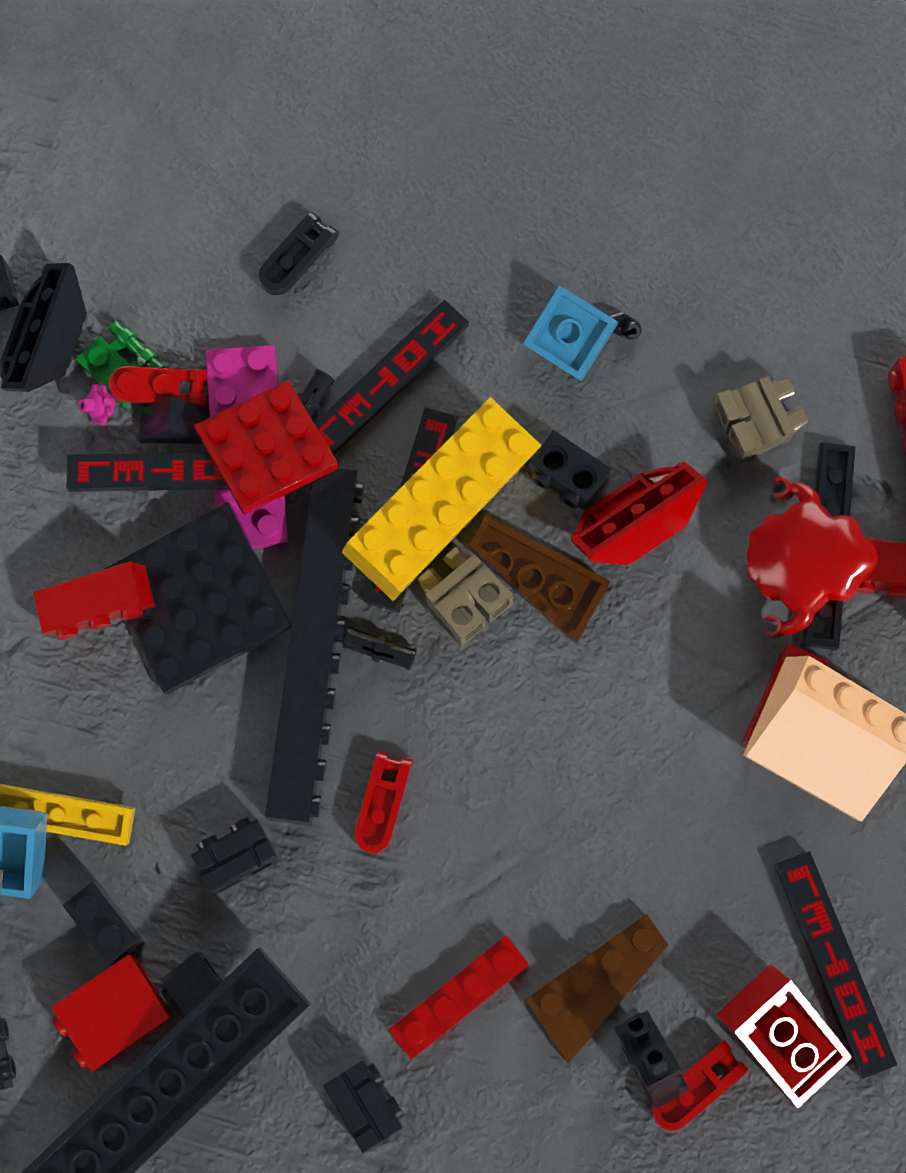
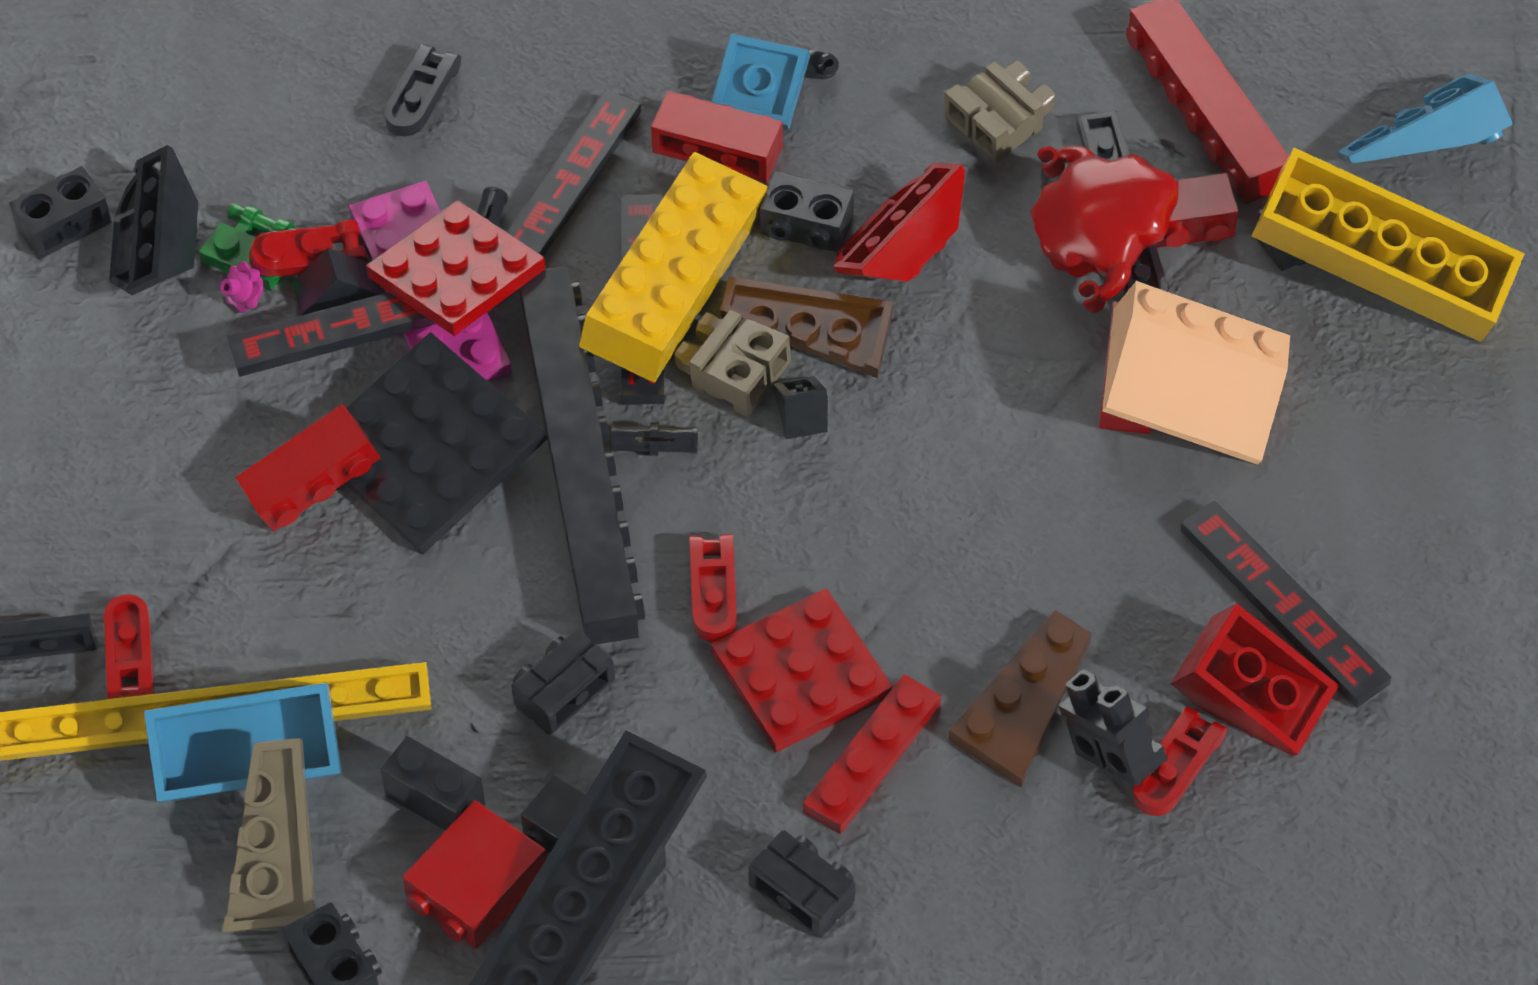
camera: 15 degrees left, 20 degrees down
none -> brick [651,91,783,183]
none -> red plate [710,588,893,753]
none -> black slope [773,376,828,439]

